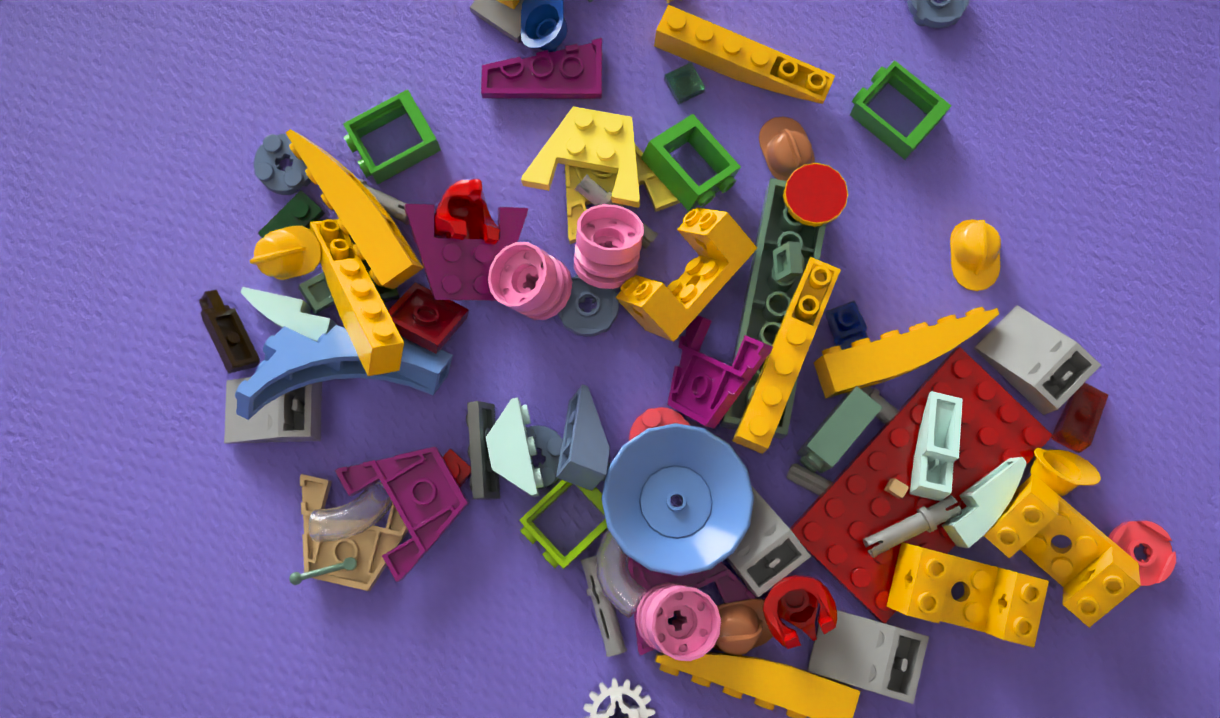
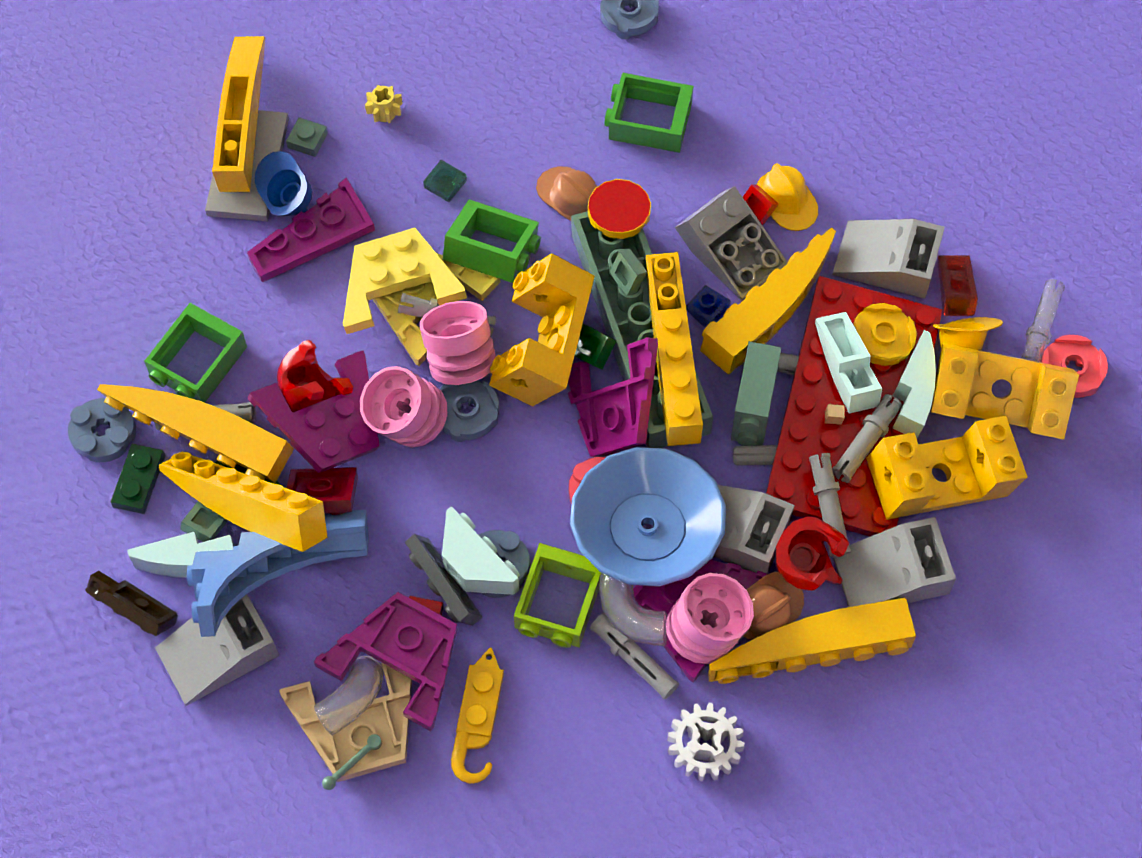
camera: 30 degrees left, 15 degrees down
yellow piece [249,226,322,280] -> none
sand blue slope [556,384,611,491] -> none
yellow slope [654,4,835,104] -> none
none -> yellow plate [451,647,504,784]
none -> dark green plate [575,323,617,370]
none -> light grey slope [674,186,787,300]
none -> red plate [743,184,779,226]
none -> light grey pin [809,453,851,557]
none -> yellow tile [853,303,917,366]
none -> clear pin [1021,279,1065,362]

